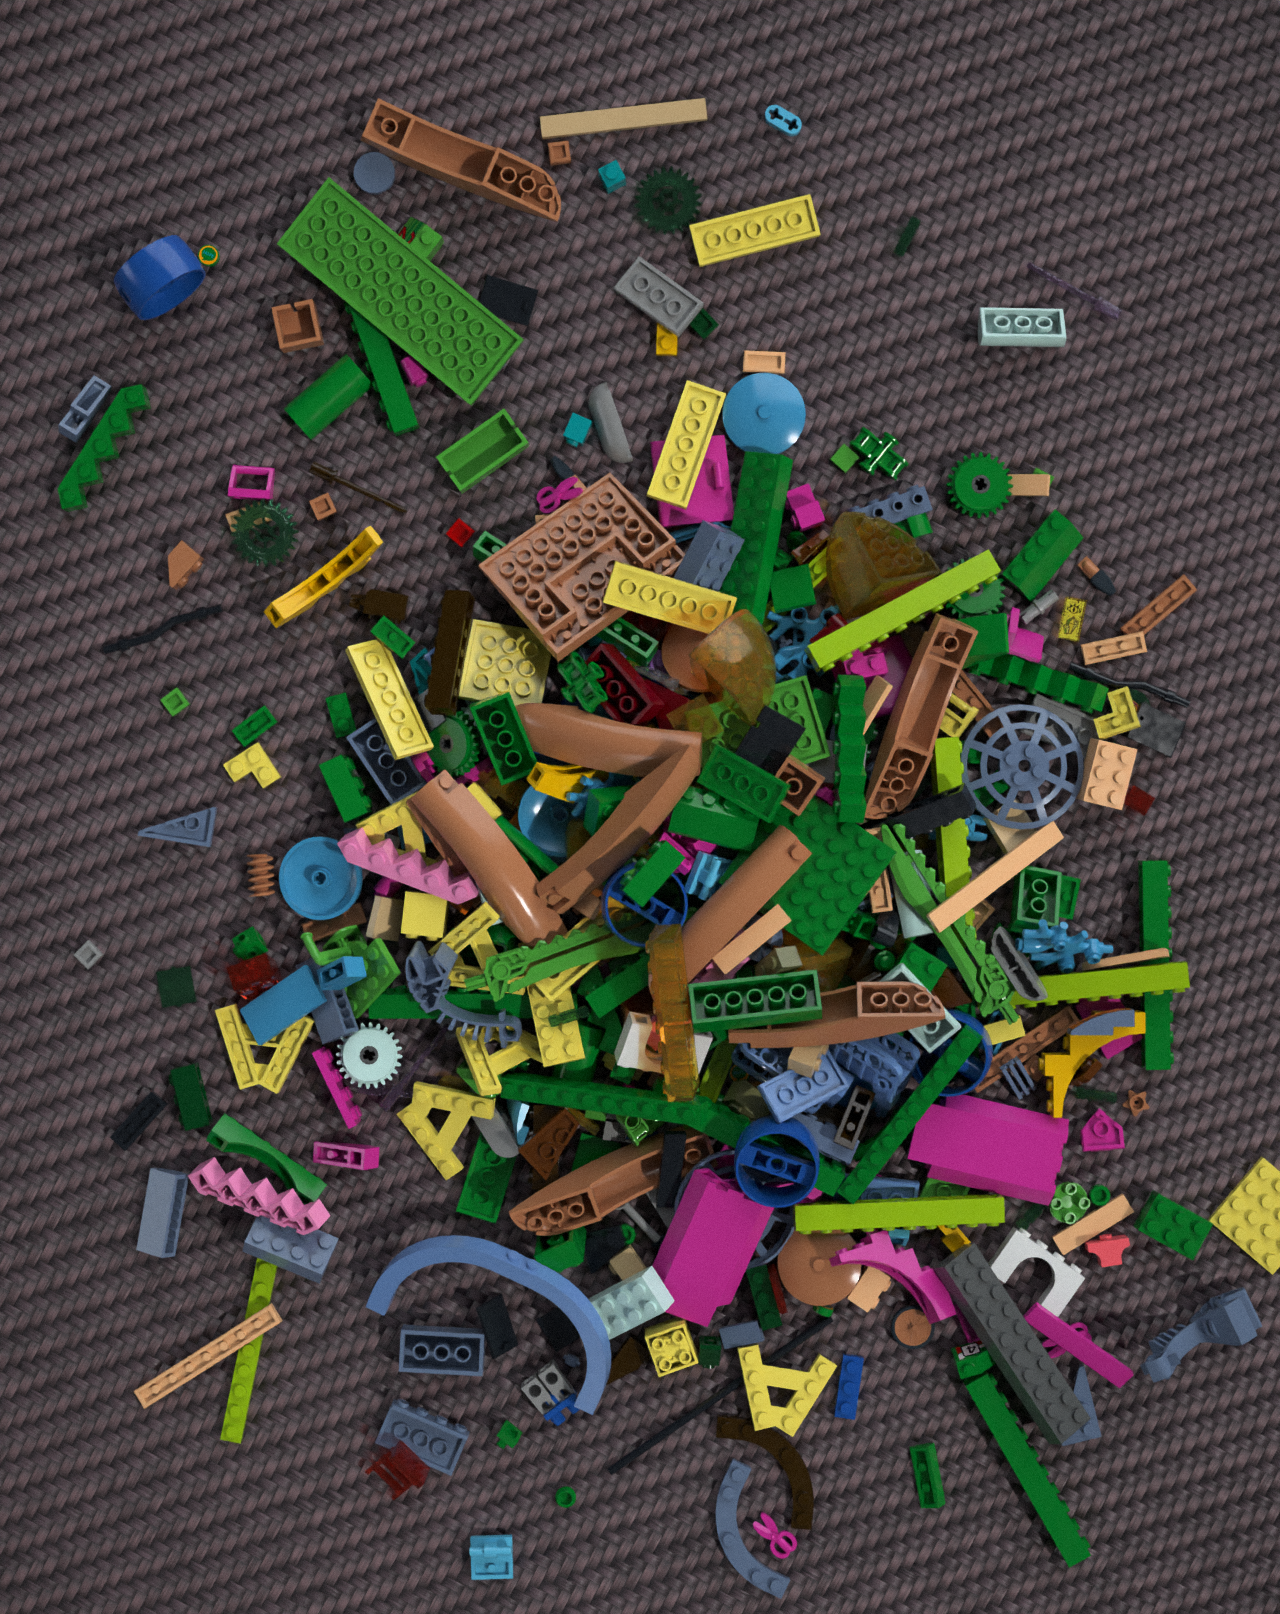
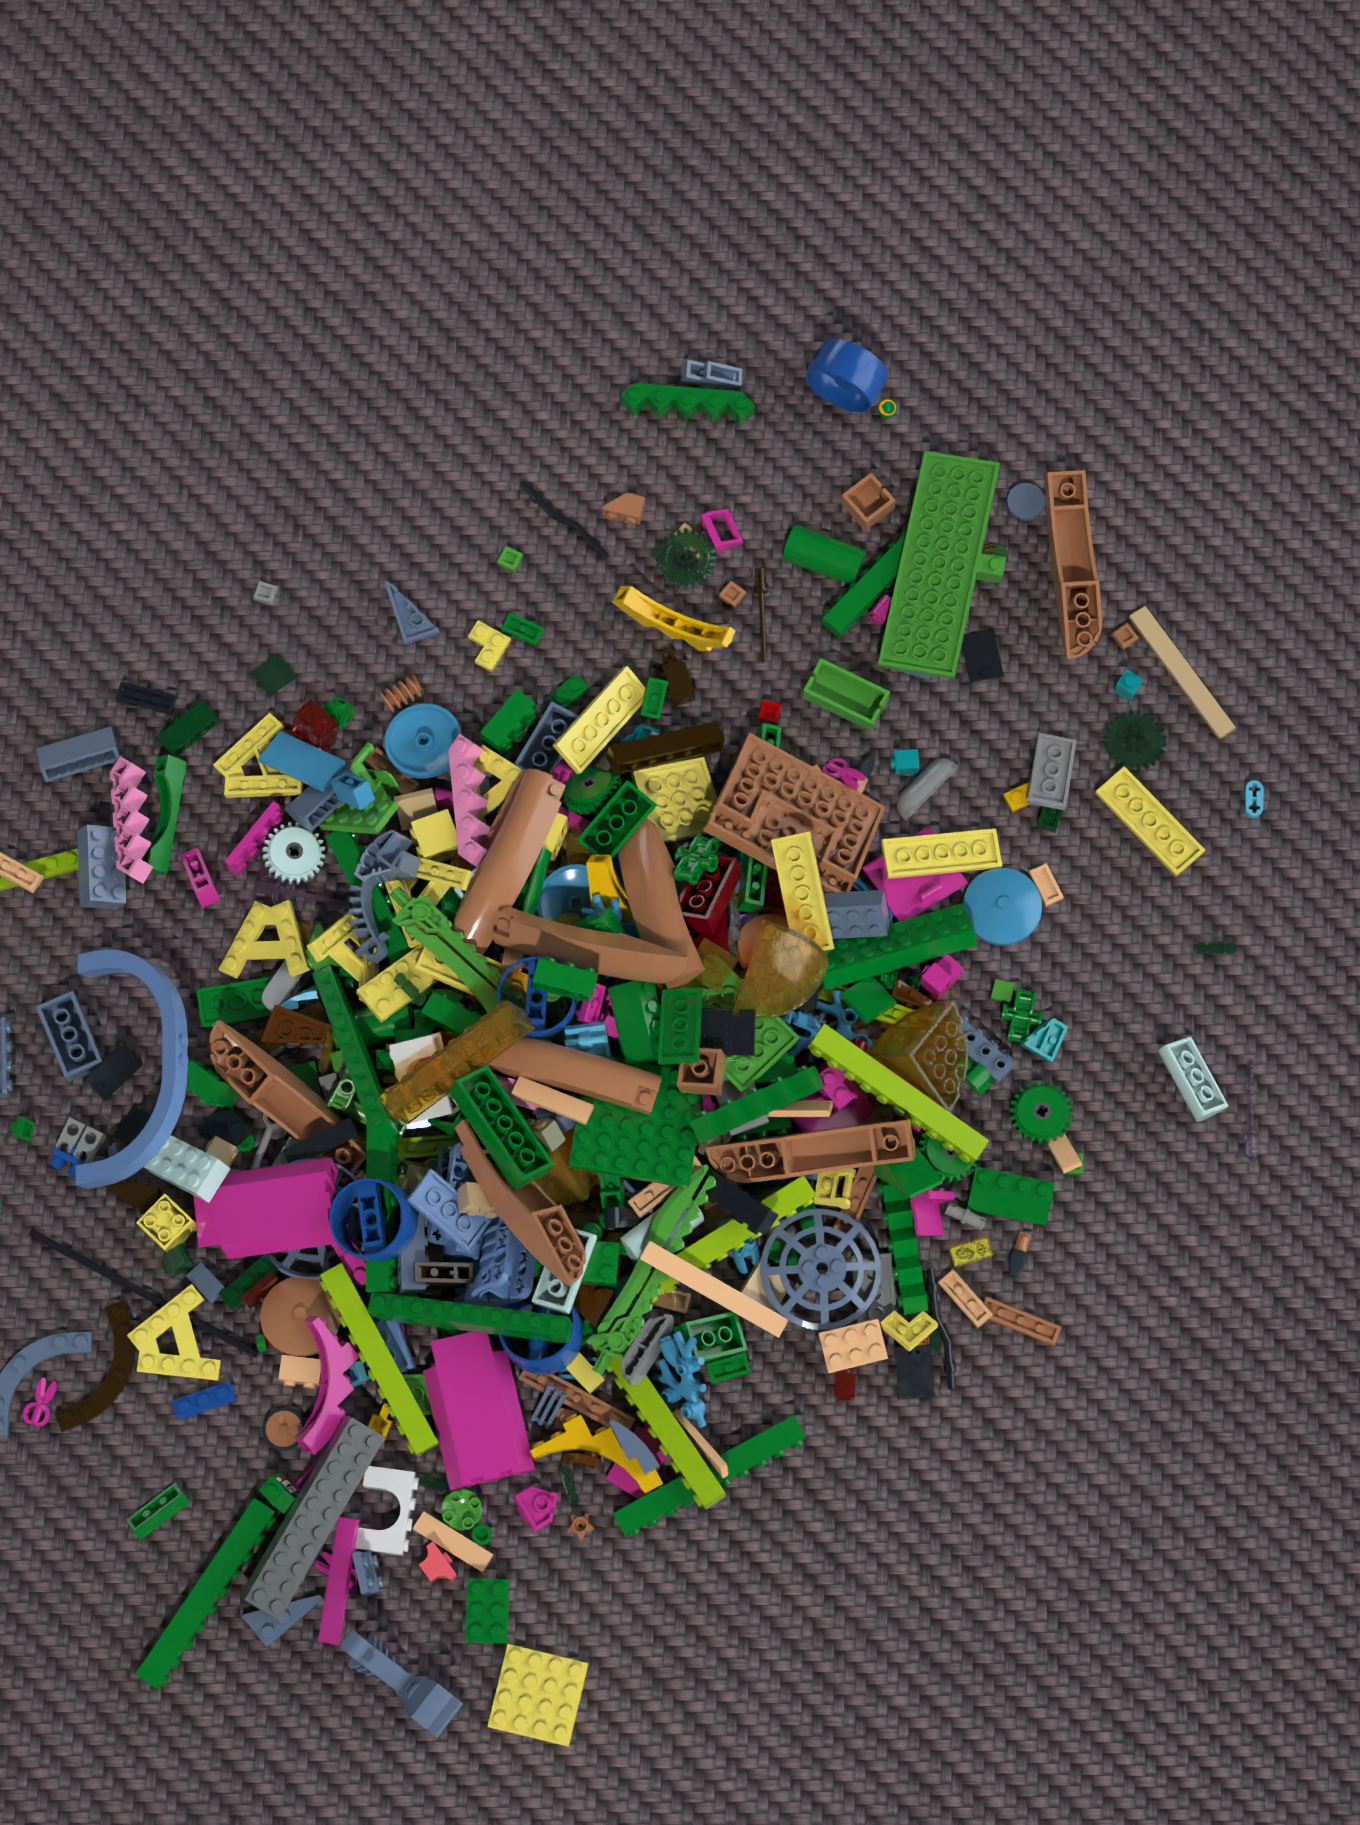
camera: 65 degrees right, 15 degrees down
none -> sand blue plate [352,1551,384,1597]
none -> teal wing [1020,1018,1068,1062]

